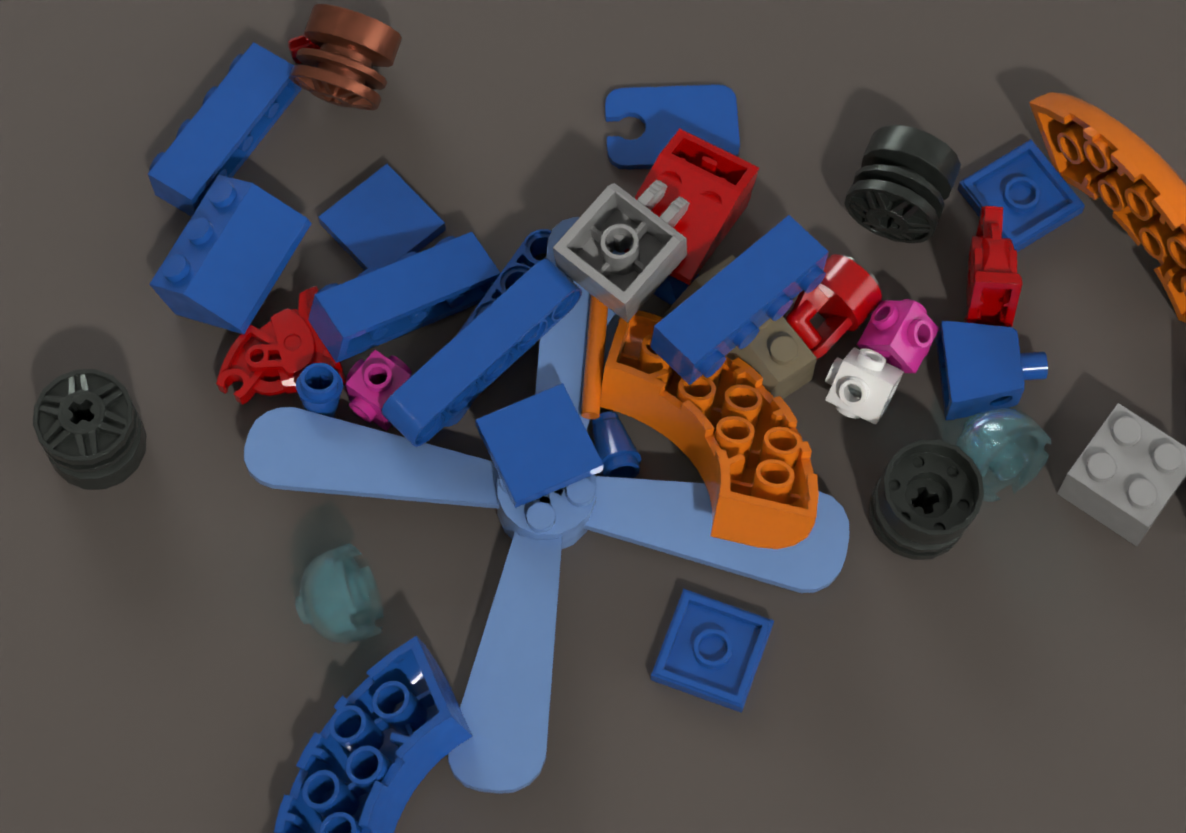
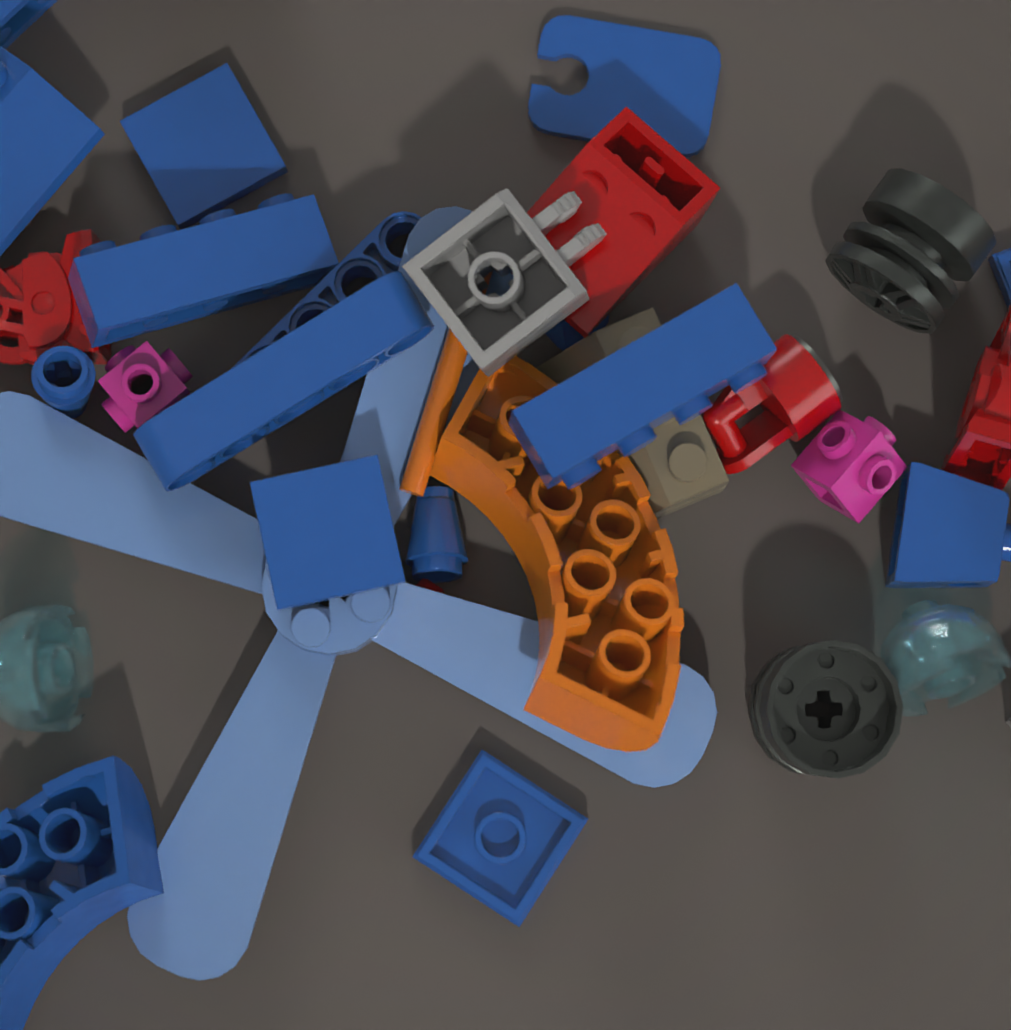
camera: 15 degrees right, 15 degrees up
white brick [825,347,904,425] -> none

